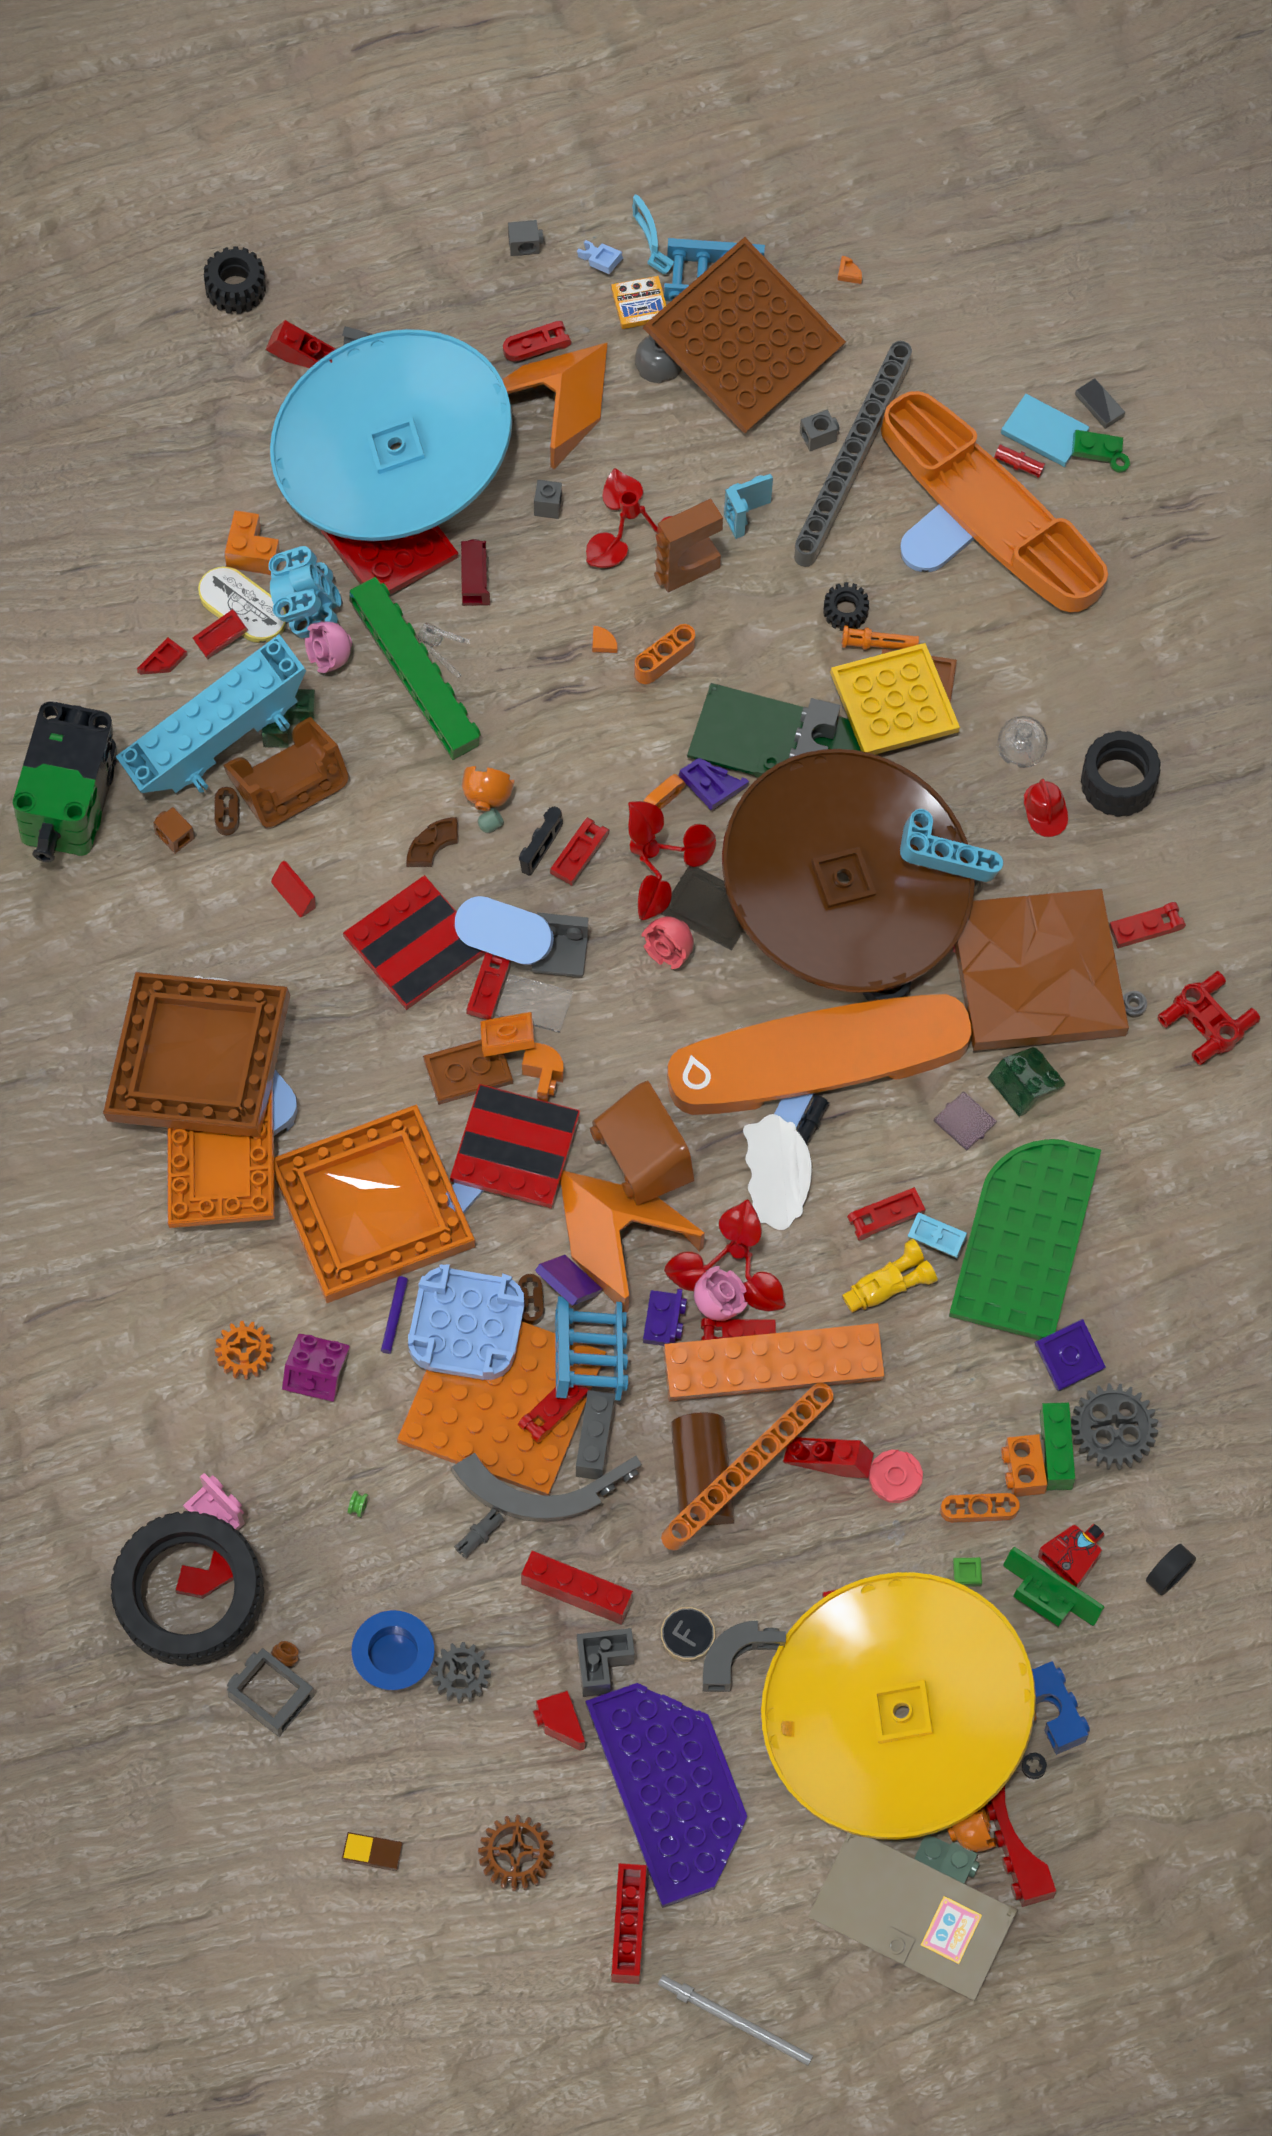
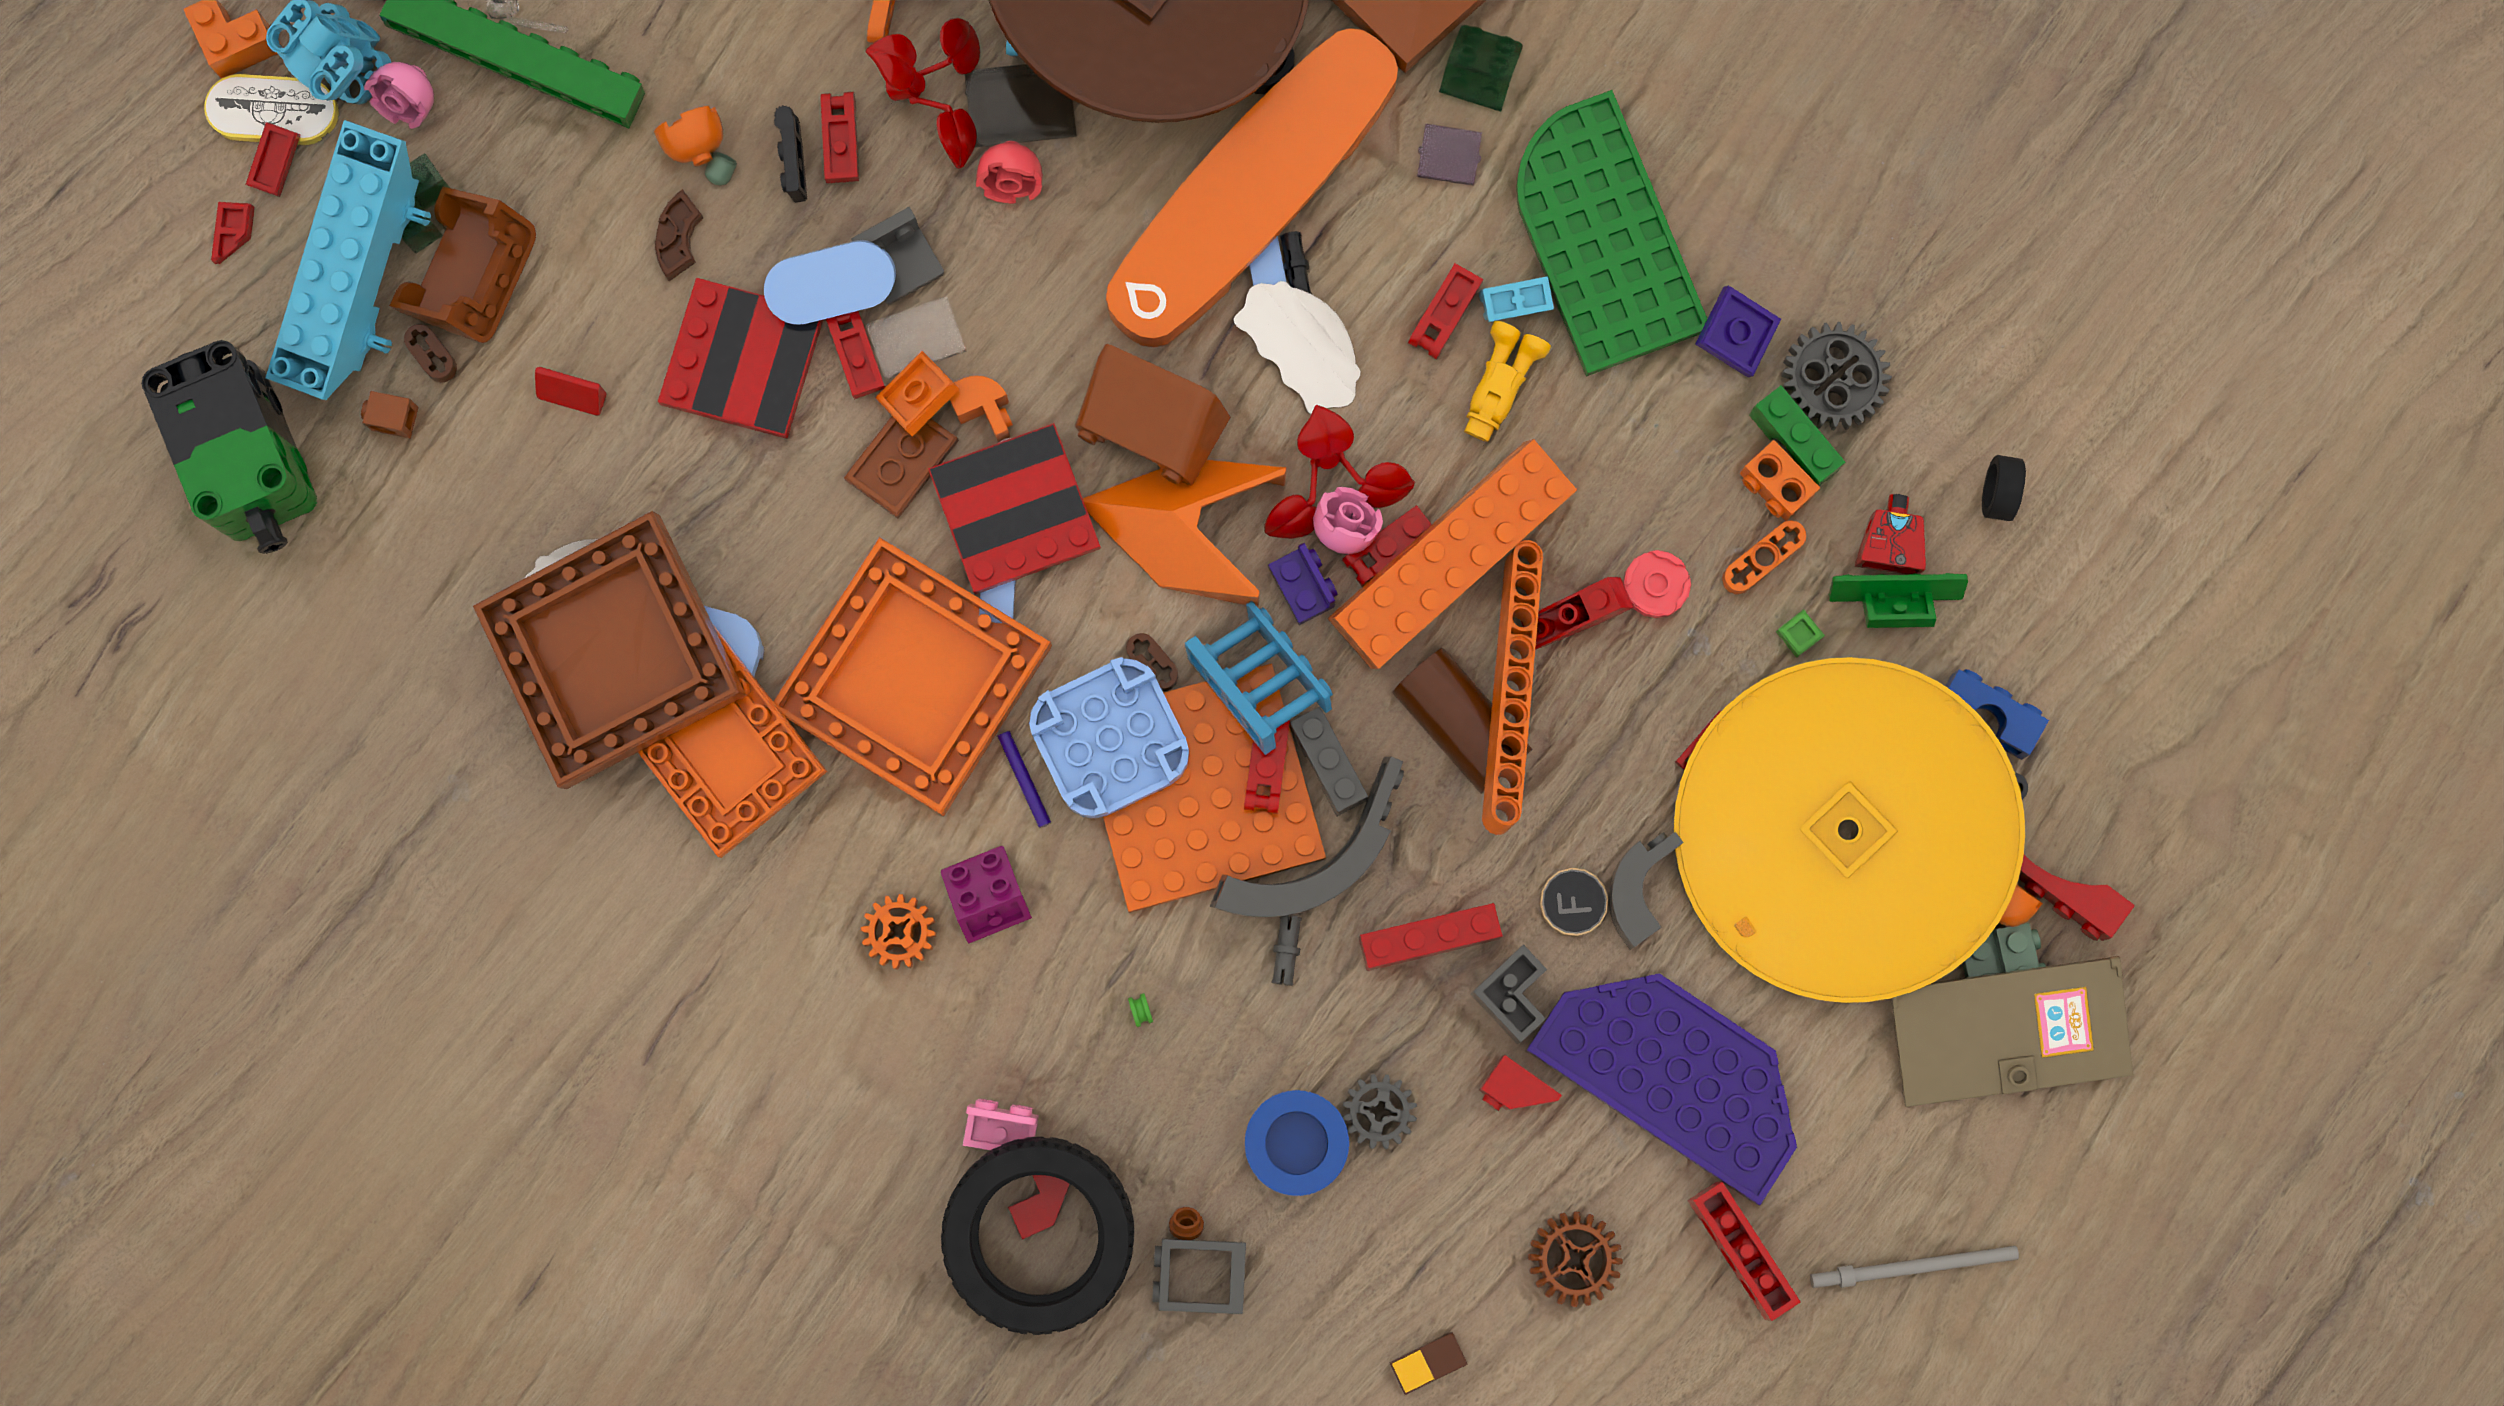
camera: 35 degrees left, 15 degrees up
dark purple tile [535,1255,603,1305] -> none

